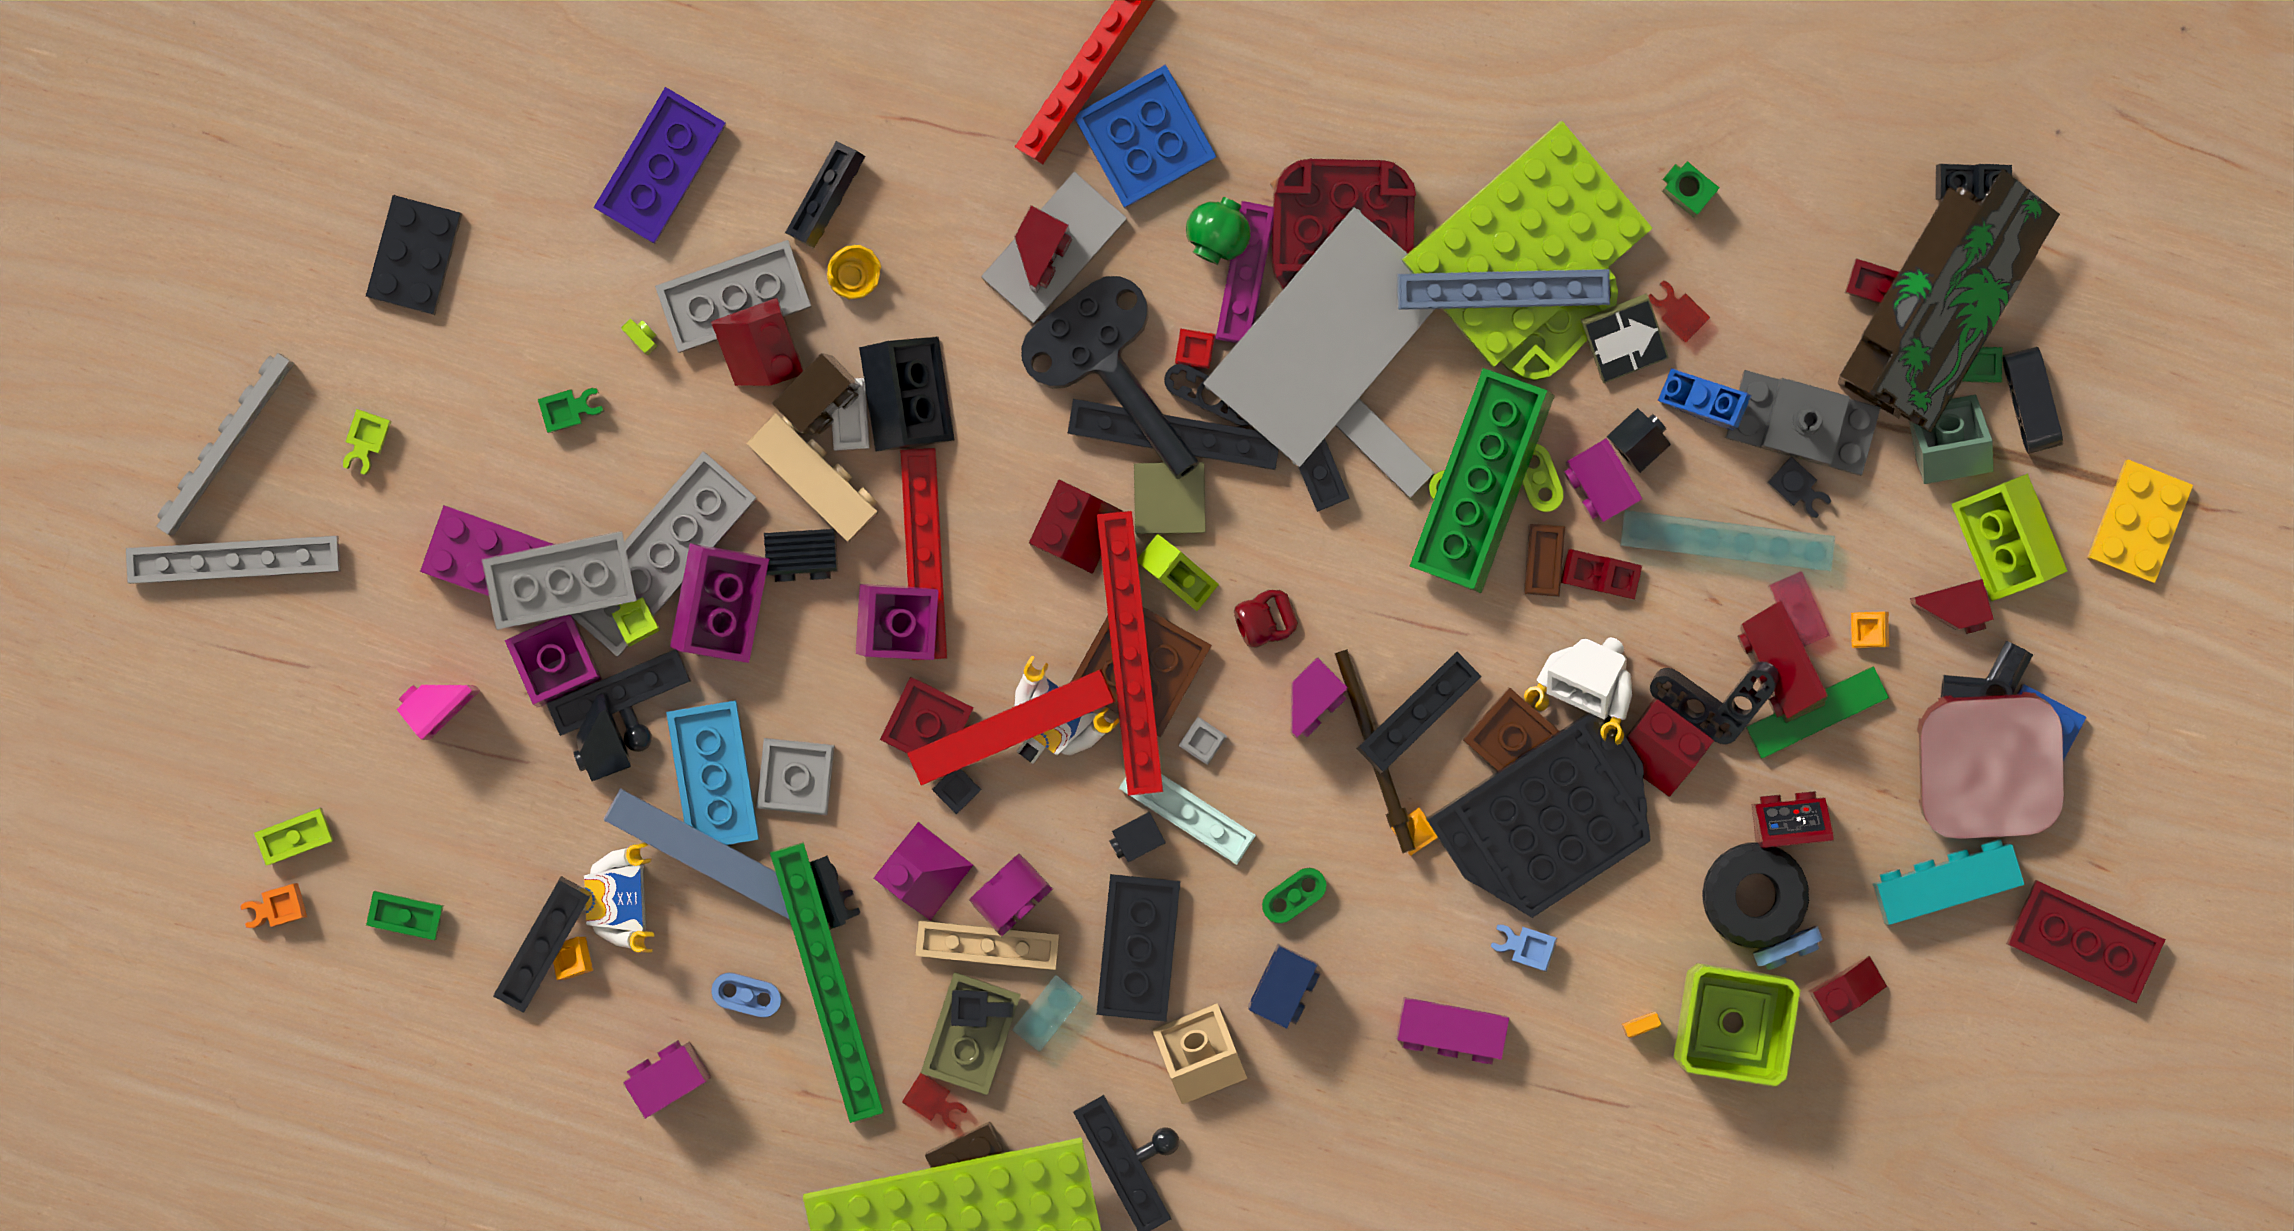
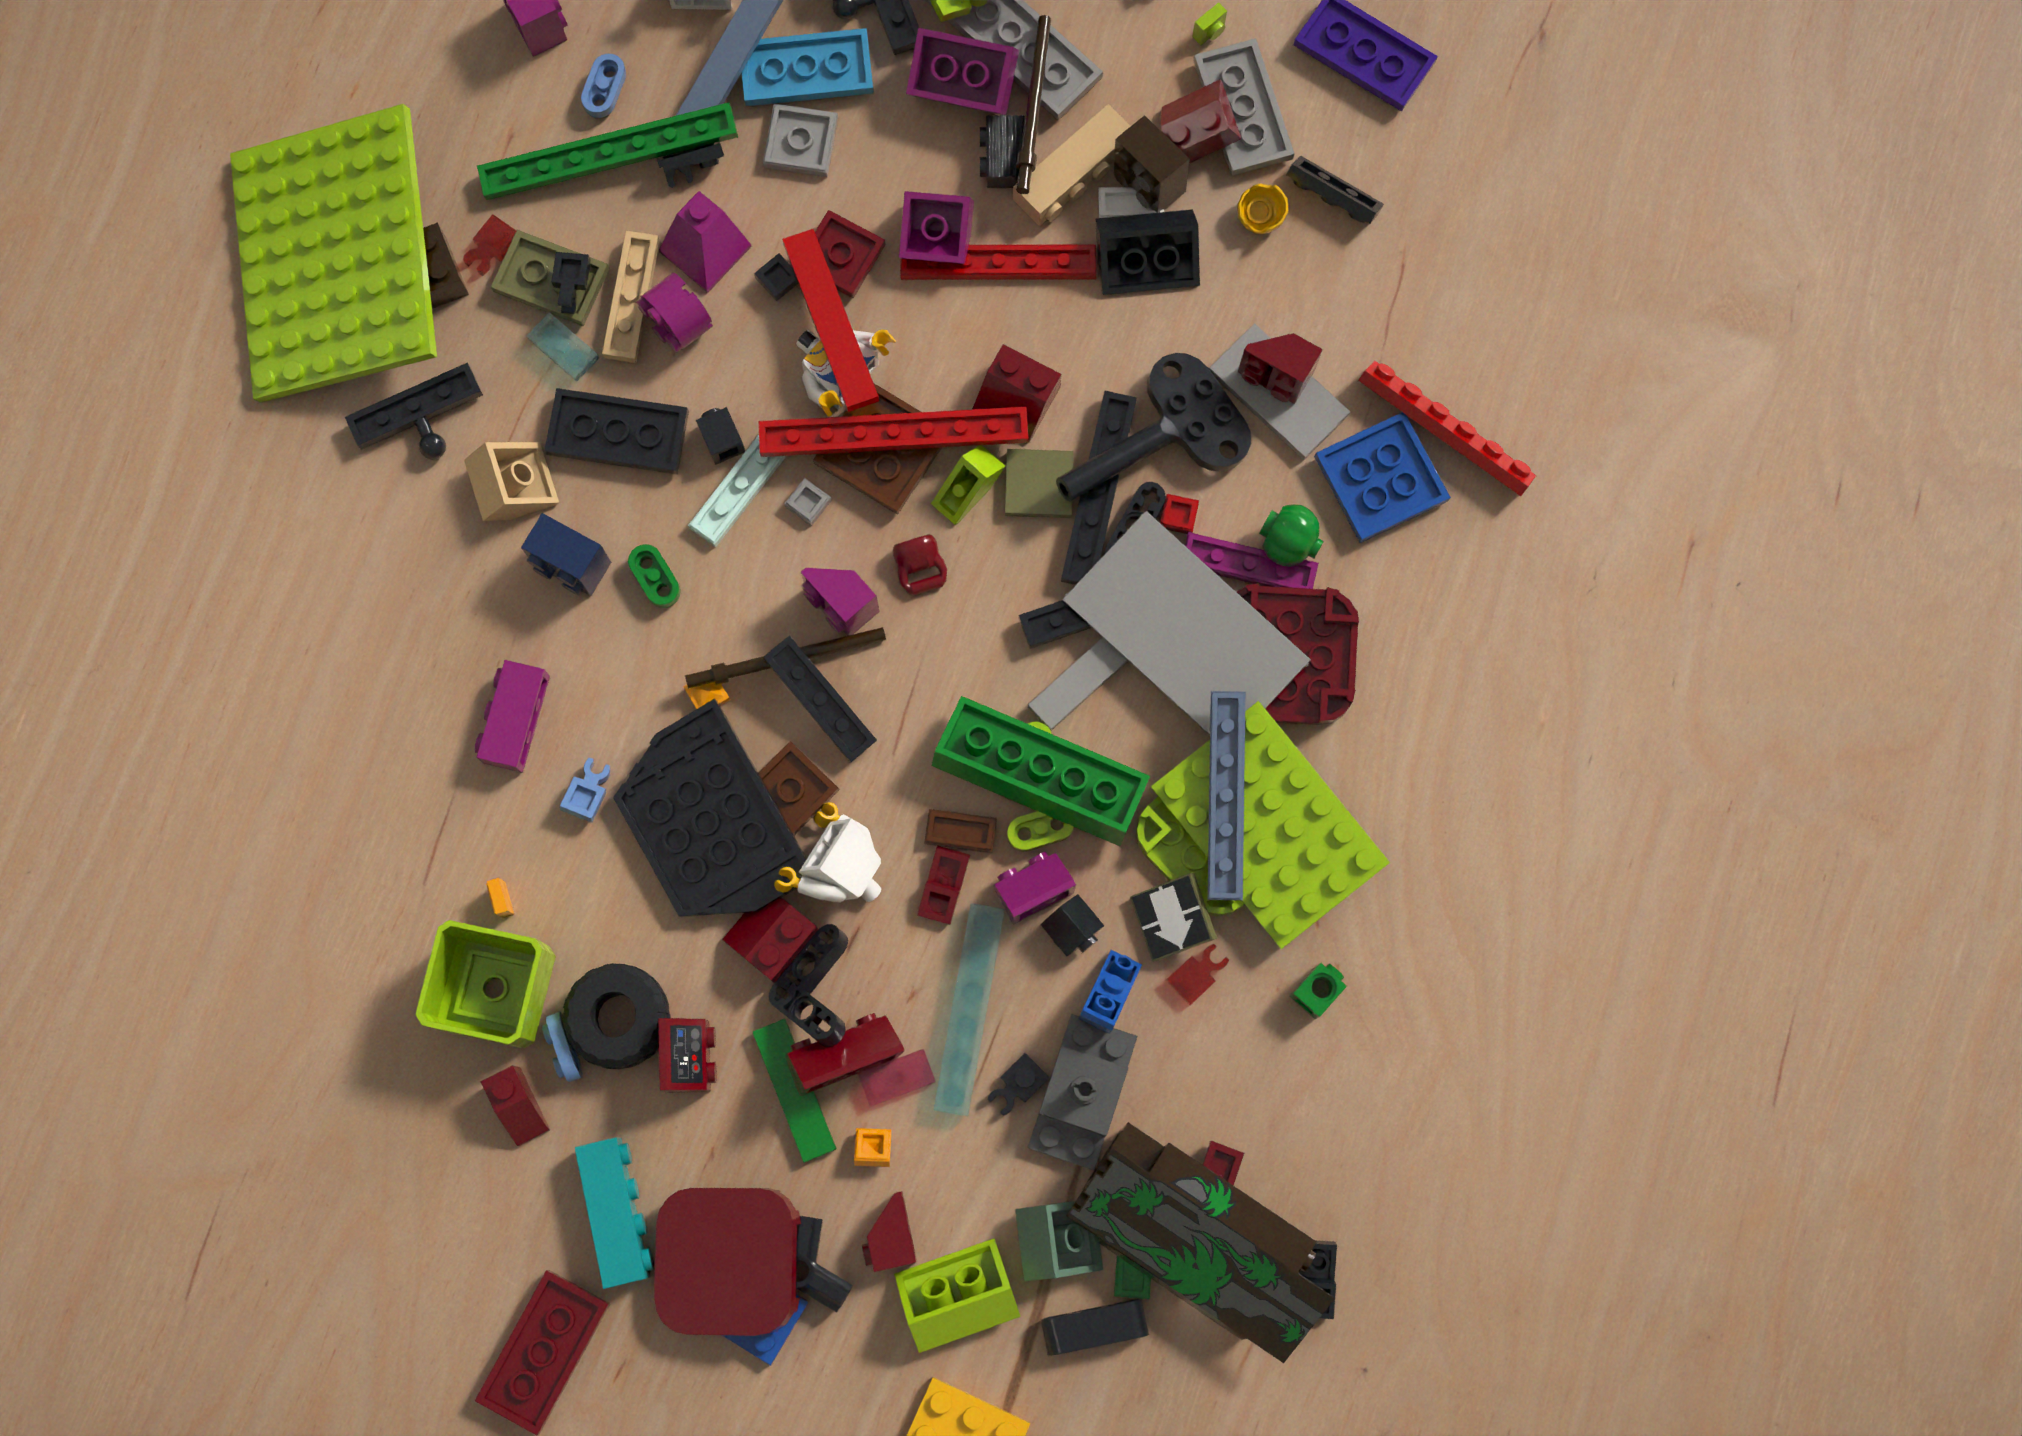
camera: 85 degrees right, 10 degrees down
none -> dark brown bar [1016,15,1051,194]

